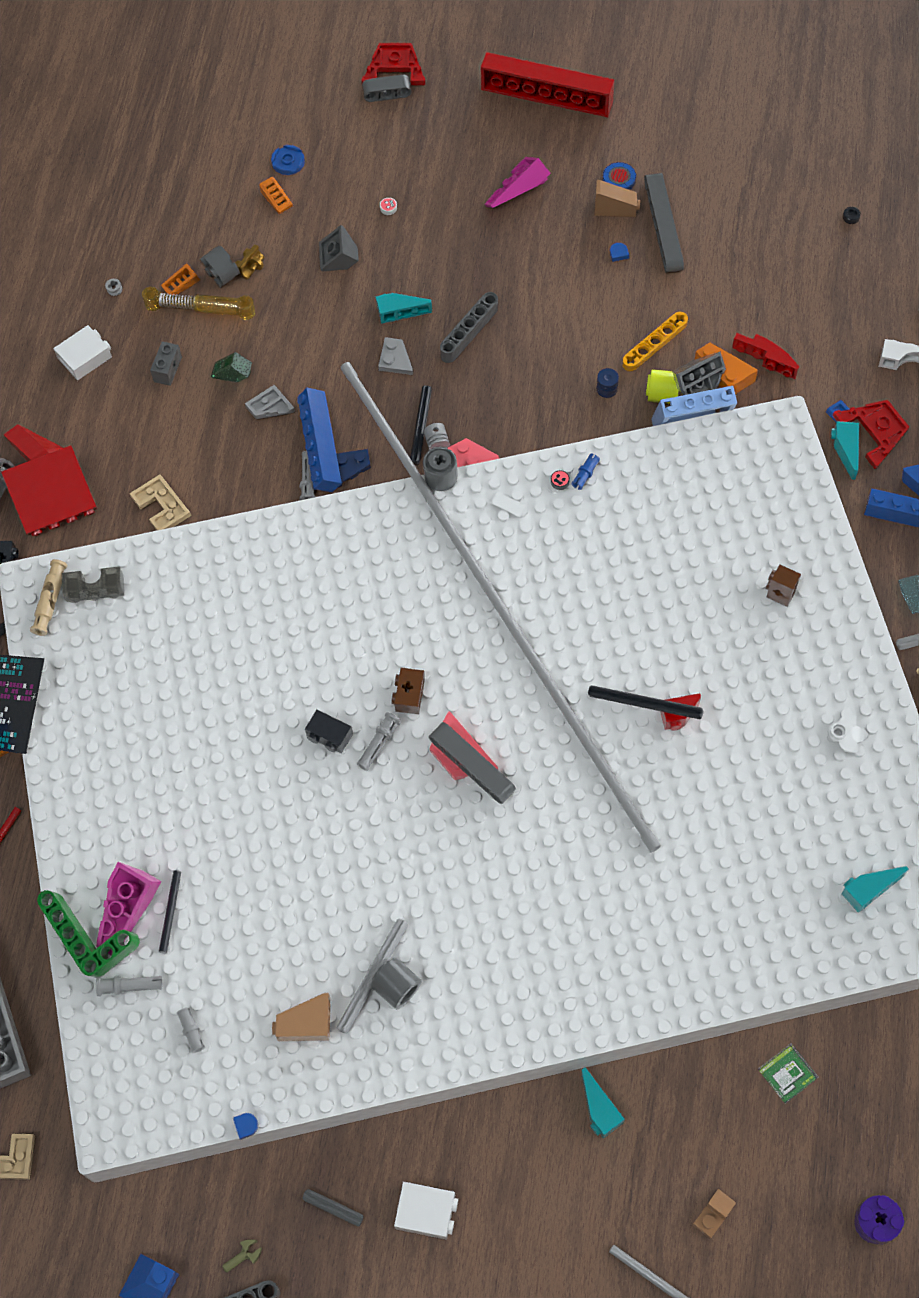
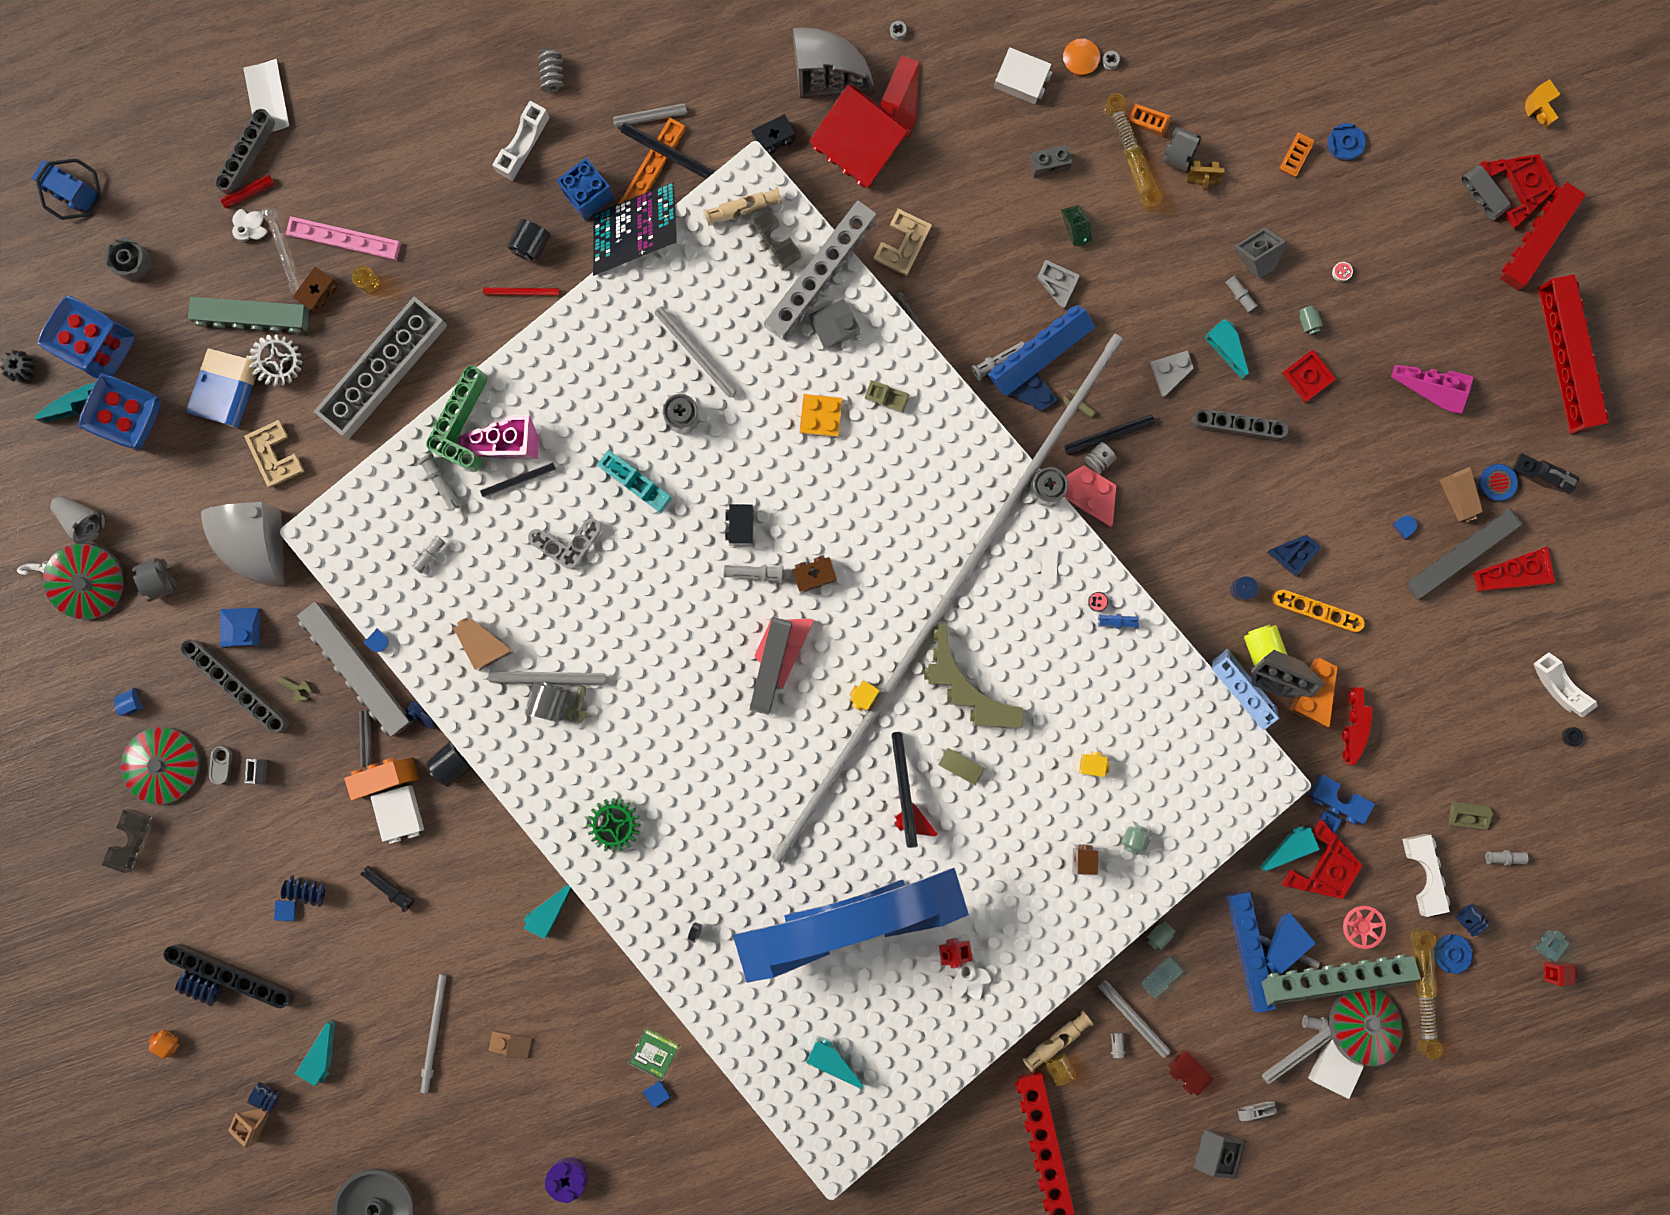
camera: 60 degrees right, 20 degrees up
none -> light grey brick [201,502,285,586]
none -> light grey brick [297,602,413,737]
none -> orange wedge [344,757,420,800]
none -> black pin [360,865,415,913]
none -> dark blue plate [406,701,435,729]
none -> black piece [426,741,472,787]
none -> light grey beam [528,519,601,569]
none -> olive bar [566,686,588,724]
none -> green gear [586,798,641,852]
none -> teal slope [597,450,673,513]
none -> blue tile [643,1080,670,1108]
none -> light grey axle [654,306,736,398]
none -> dark grey piece [663,394,700,434]
none -> black tile [687,922,702,943]
none -> blue piece [733,867,969,983]
none -> light grey brick [764,200,877,340]
none -> light orange plate [800,394,842,437]
none -> dark grey slope [808,299,860,350]
none -> yellow brick [849,680,880,712]
none -> olive slope [864,380,910,413]
none -> olive arch [924,624,1023,728]
none -> olive slope [938,748,985,786]
none -> red brick [939,938,973,968]
none -> orange dish [1063,39,1100,77]
none -> olive bar [1063,390,1095,418]
none -> yellow brick [1079,751,1110,777]
none -> sand green head [1122,824,1151,855]
none -> sand green brick [1147,921,1176,950]
none -> light grey pin [1225,275,1258,313]
none -> dark blue wing [1266,535,1321,576]
none -> red tile [1281,349,1336,403]
none -> sand green brick [1299,306,1323,335]
none -> blue arch [1308,775,1375,825]
none -> olive slope [1449,802,1493,830]
none -> red wing [1473,546,1555,592]
none -> red brick [1499,182,1586,291]
none -> black plate [1512,453,1580,494]
none -> light orange brick [1525,79,1560,128]
none -> white arch [1534,653,1597,718]

